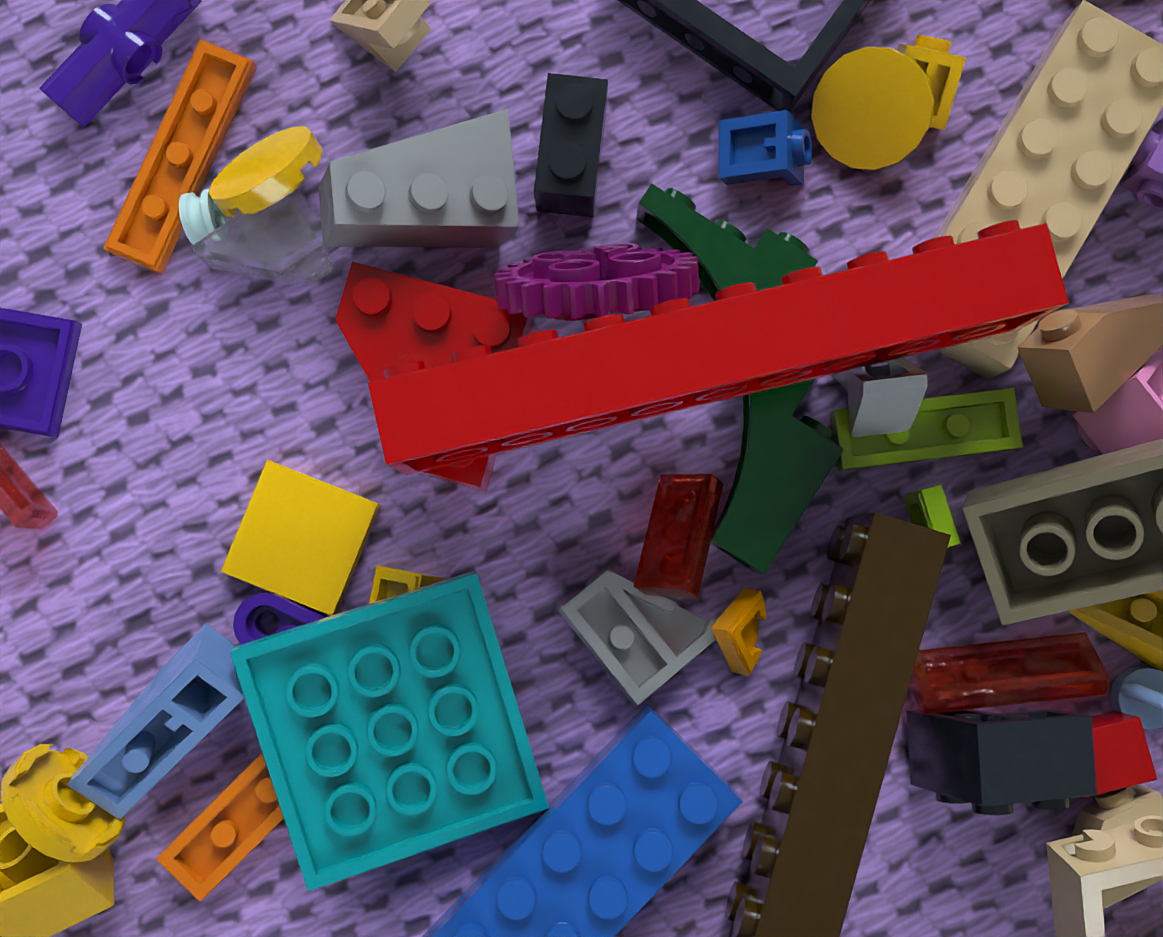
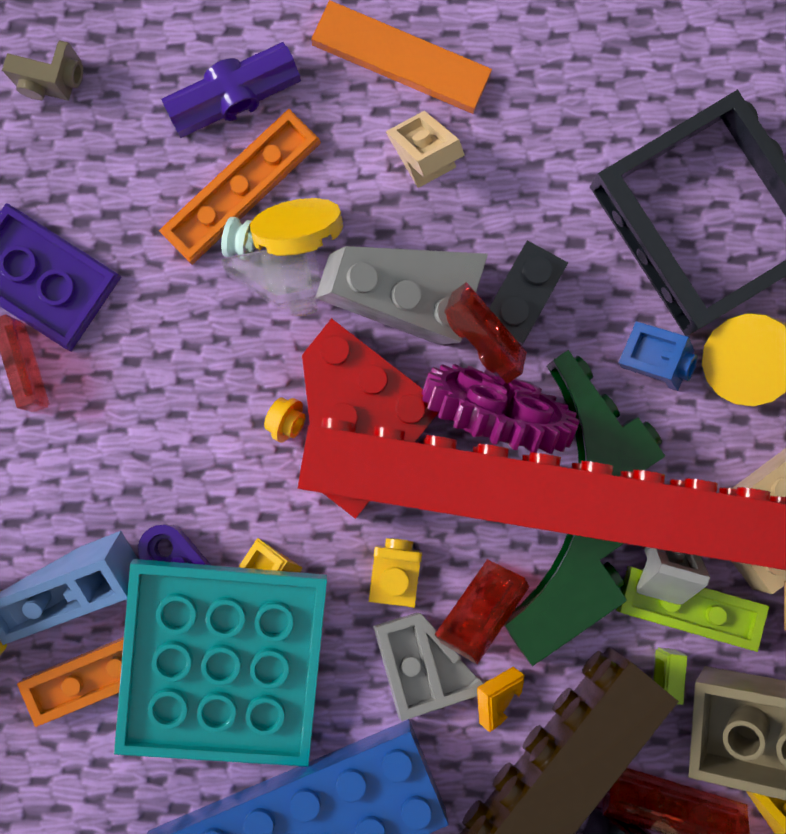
camera: 20 degrees right, 0 degrees up
yellow tile [221,460,381,616] -> none
none -> yellow plate [264,397,306,443]
none -> yellow bracket [368,538,422,608]
none -> clear red plate [444,282,527,384]

